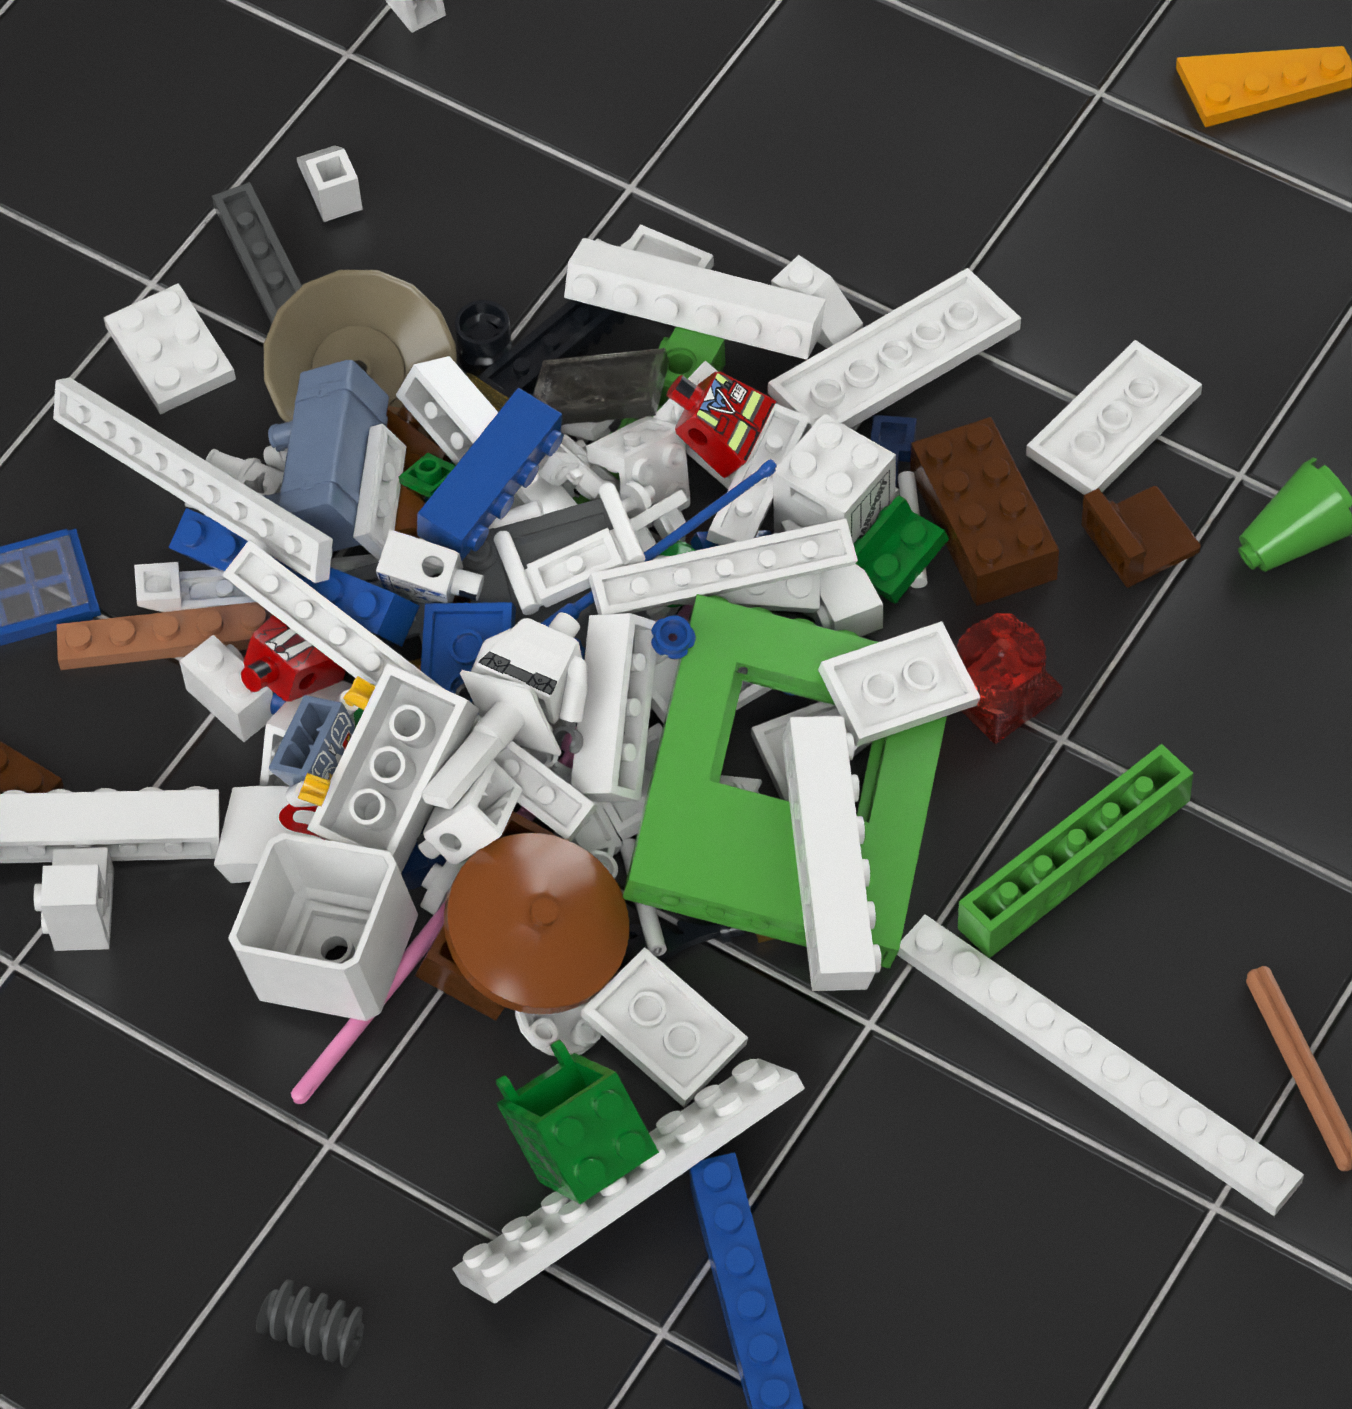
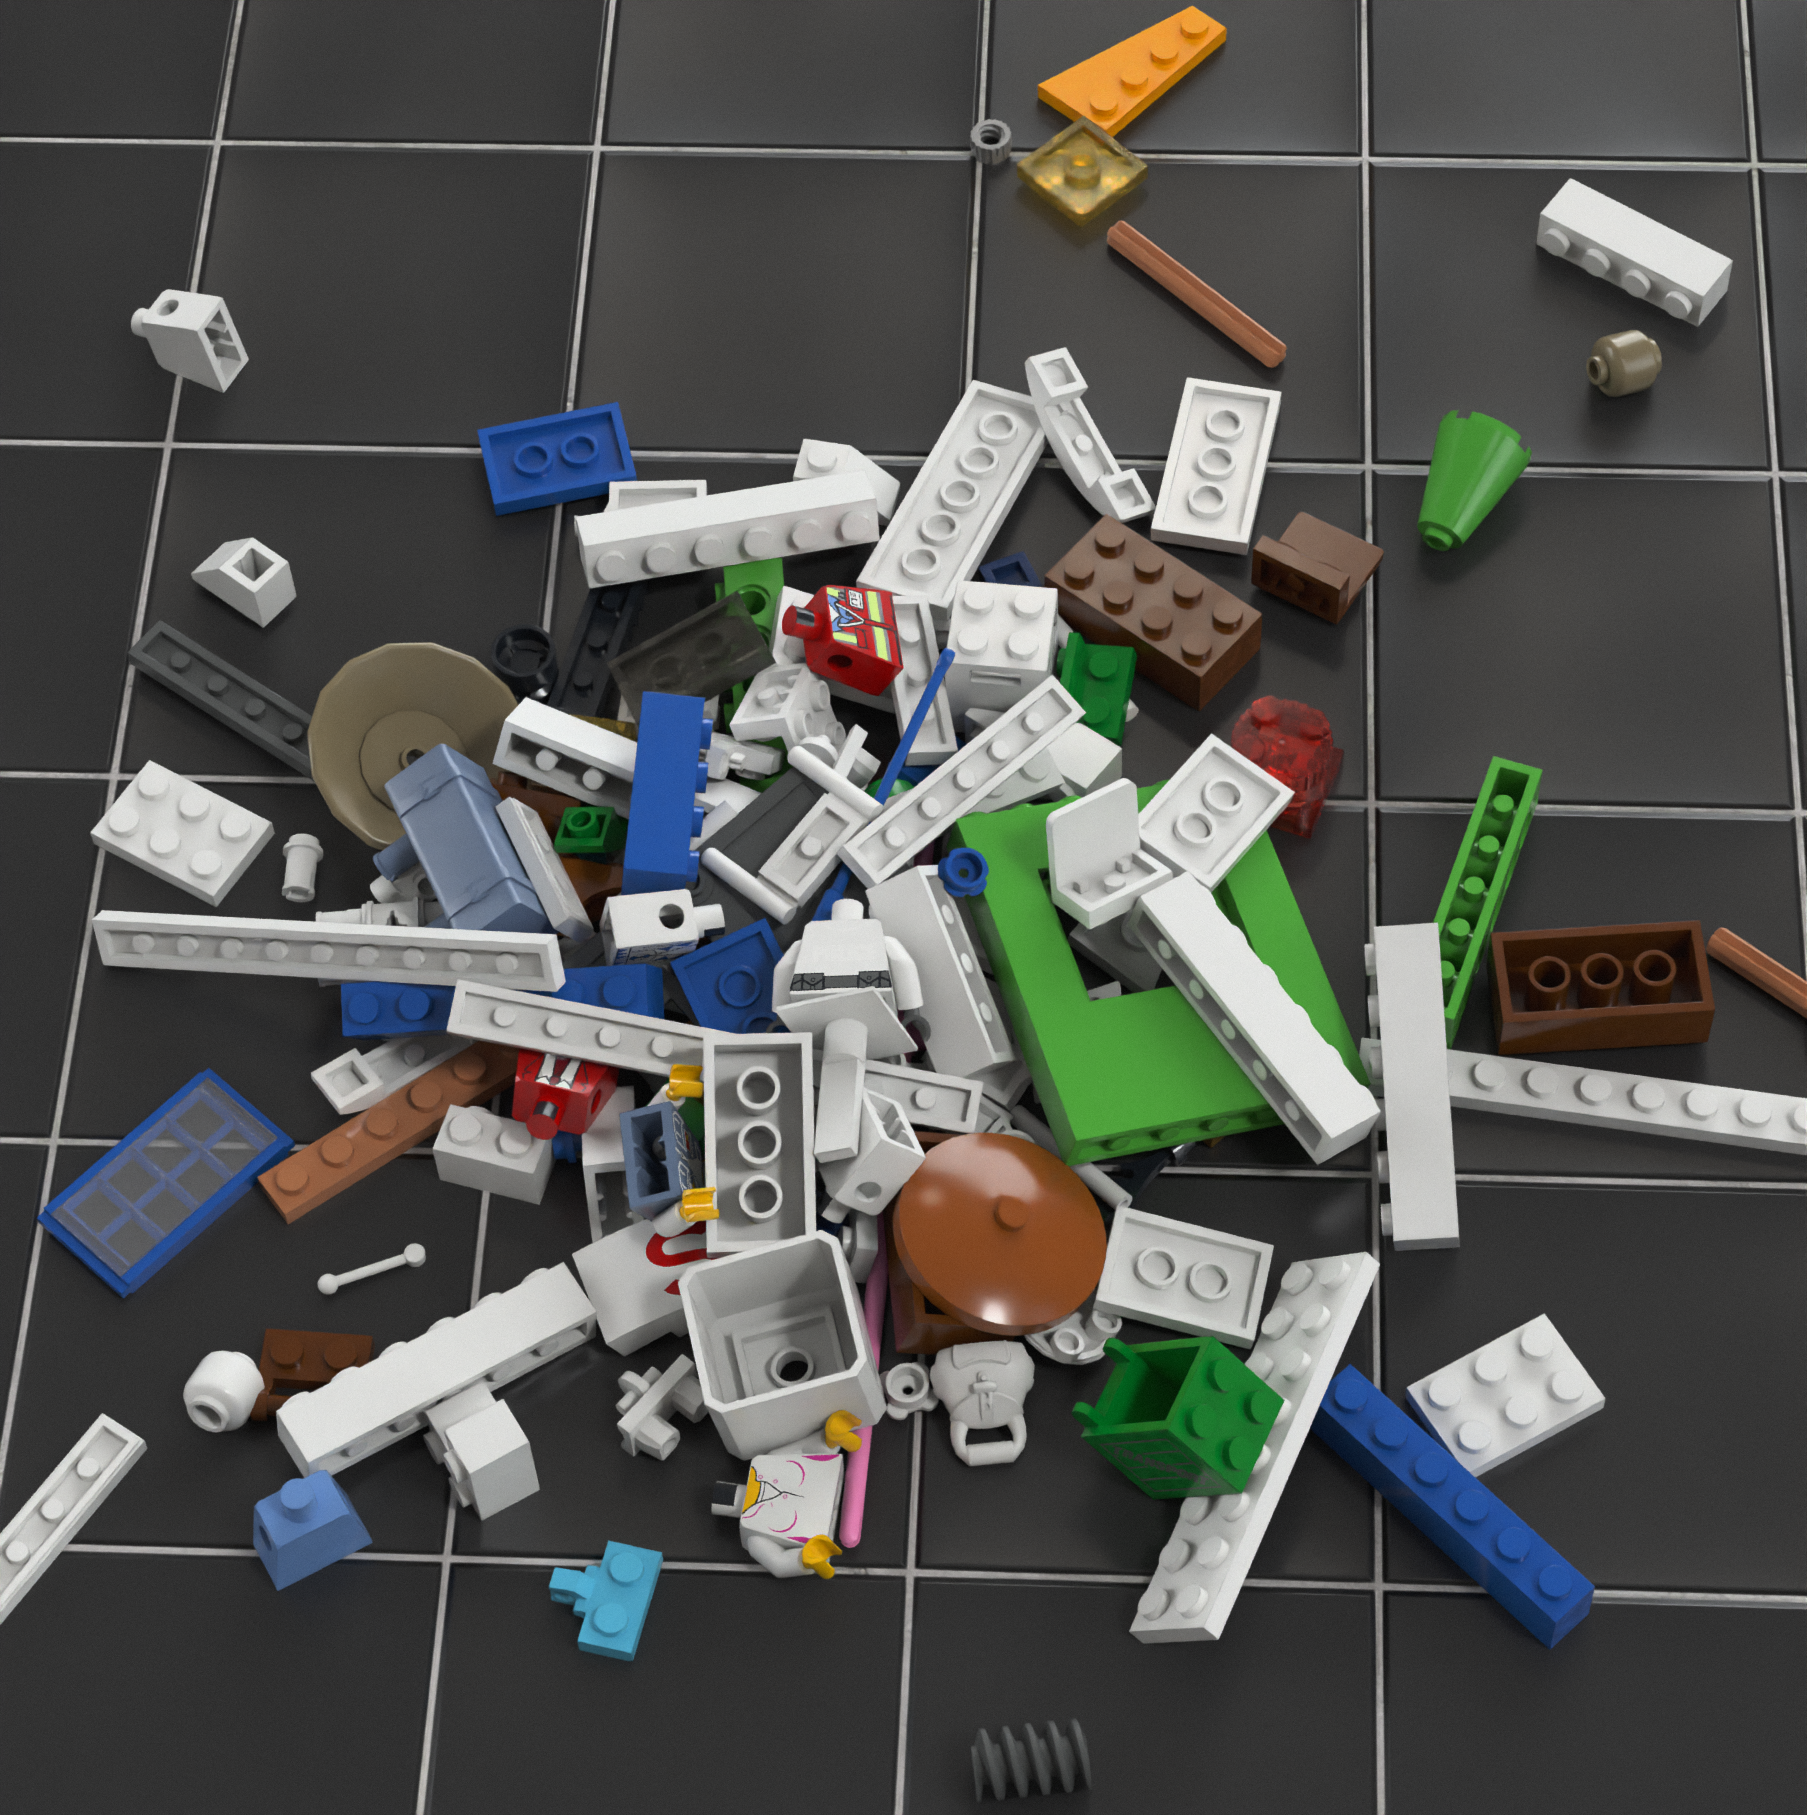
camera: 30 degrees left, 0 degrees up
none -> white pin [282,834,323,902]
none -> white hinge [318,1243,426,1295]
none -> blue plate [477,402,637,516]
none -> medium azure hinge [549,1540,663,1662]
none -> white hips [615,1354,708,1461]
none -> white torso [712,1410,862,1579]
none -> white plate [879,1362,939,1420]
none -> white piece [930,1340,1035,1466]
none -> light grey axle [970,119,1012,165]
none -> clear yellow plate [1017,116,1148,227]
none -> white slope [1025,347,1156,523]
none -> white bracket [1046,778,1173,929]
none -> nougat axle [1107,221,1287,368]
none -> white brick [1365,923,1460,1251]
none -> white plate [1405,1313,1606,1477]
none -> reddish brown brick [1486,920,1715,1055]

